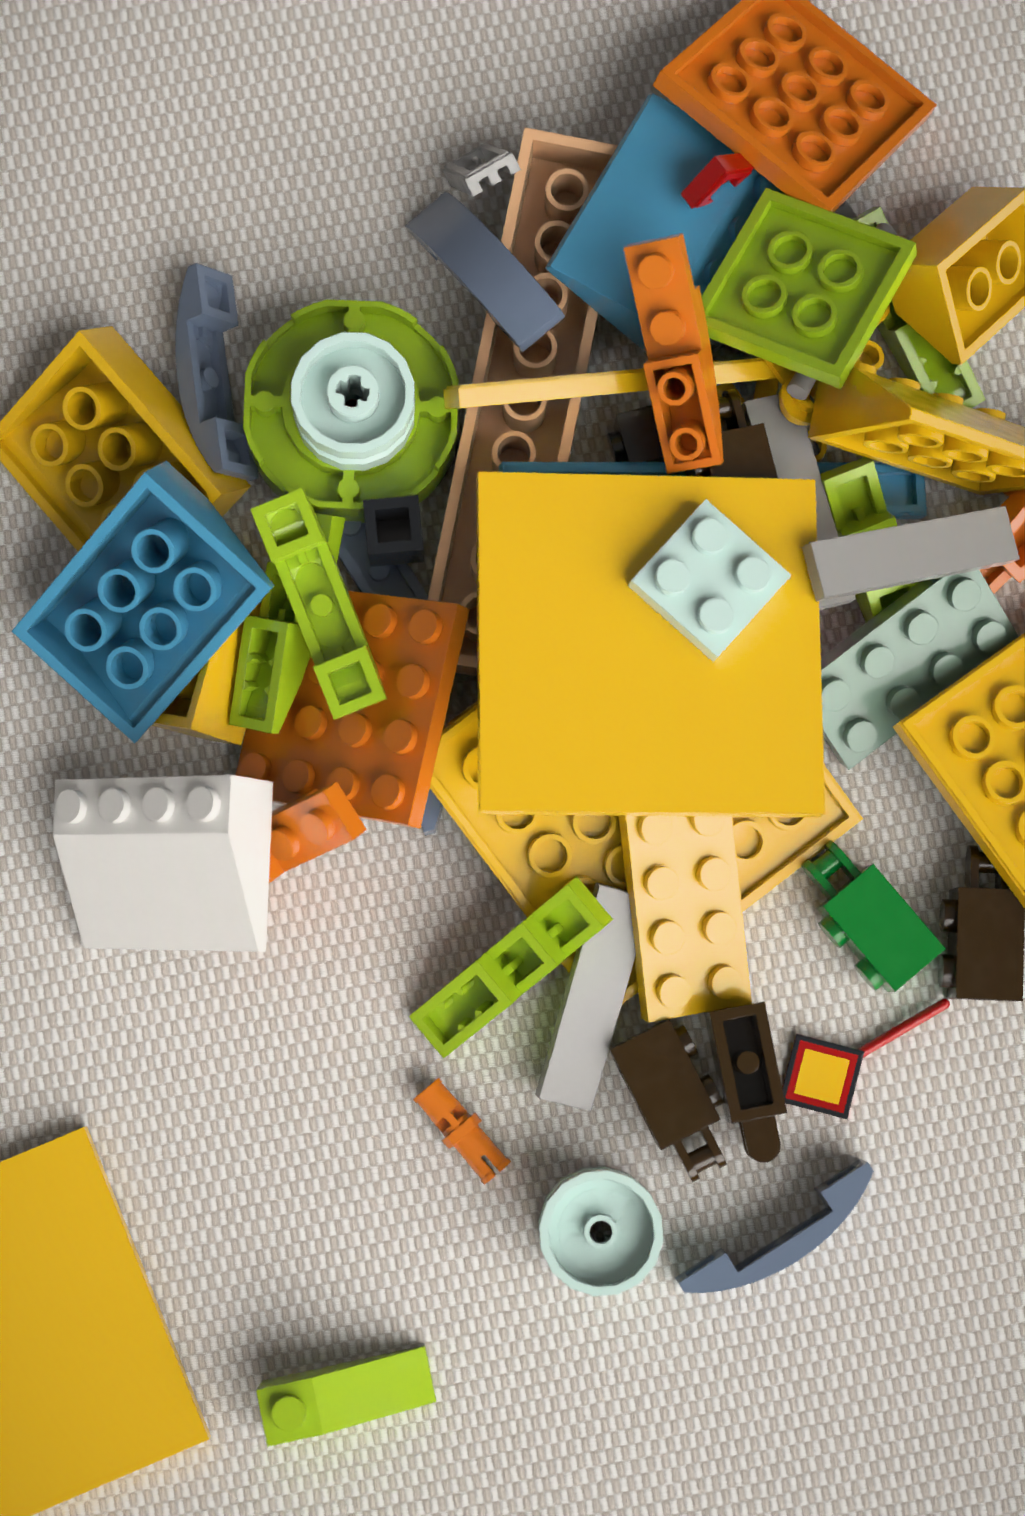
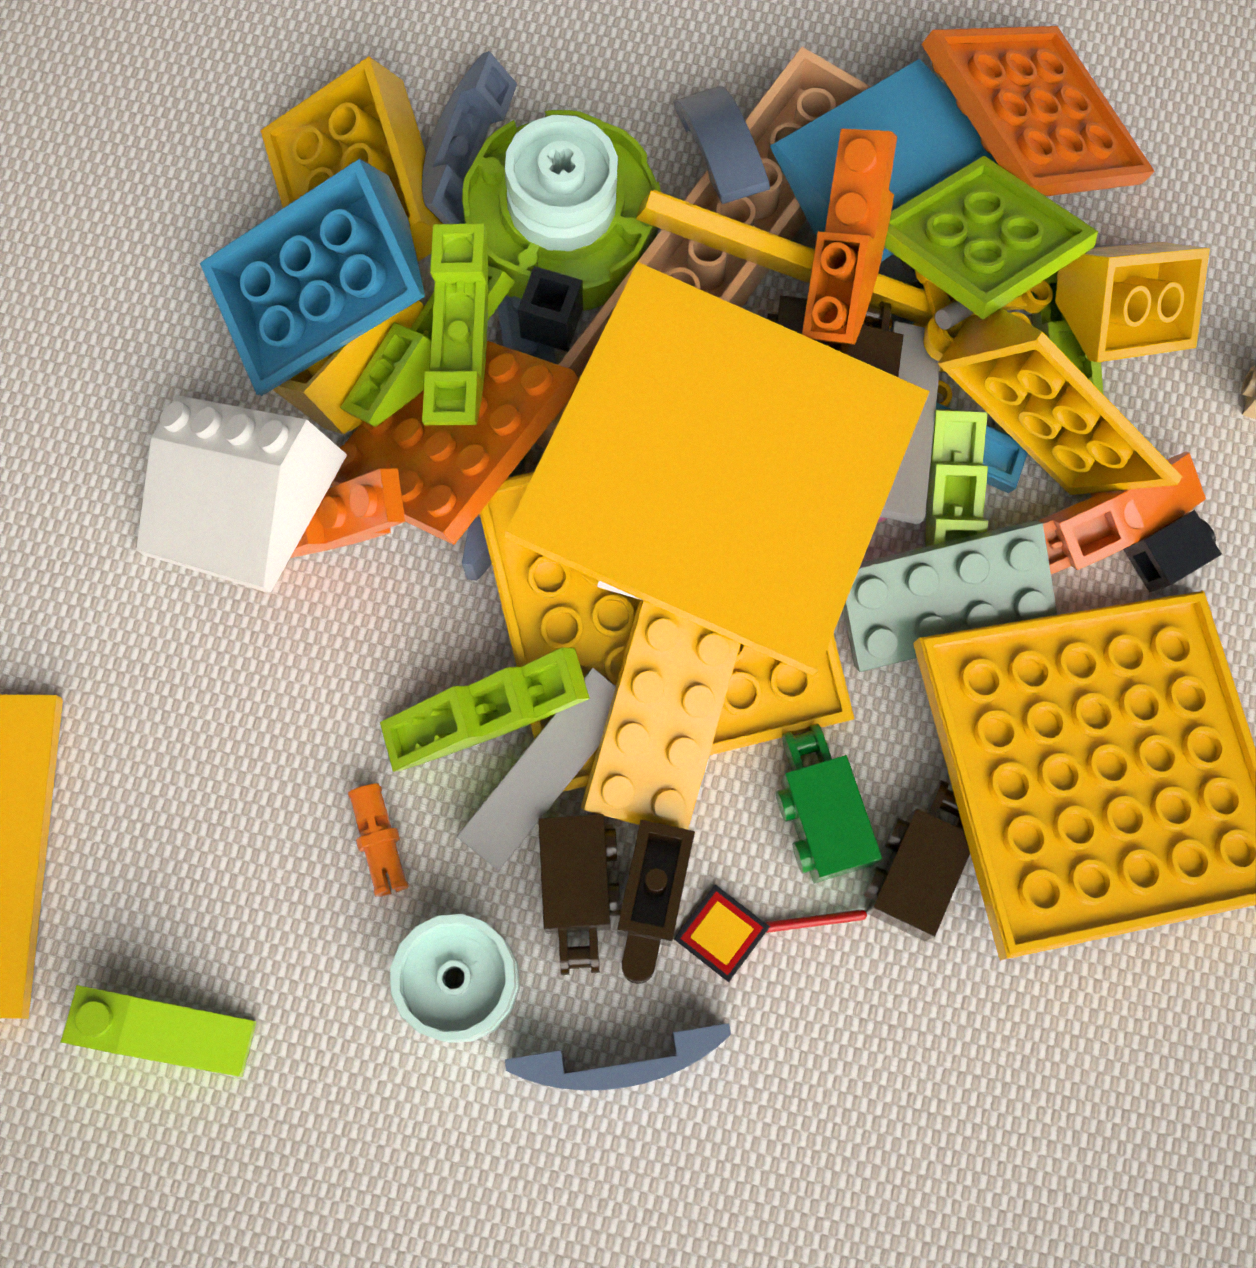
camera: 25 degrees right, 10 degrees down
light grey tile [442,143,521,197] -> none
light aqua plate [628,499,791,662] -> none
red tile [680,153,754,209] -> none
light grey tile [802,506,1020,602] -> none

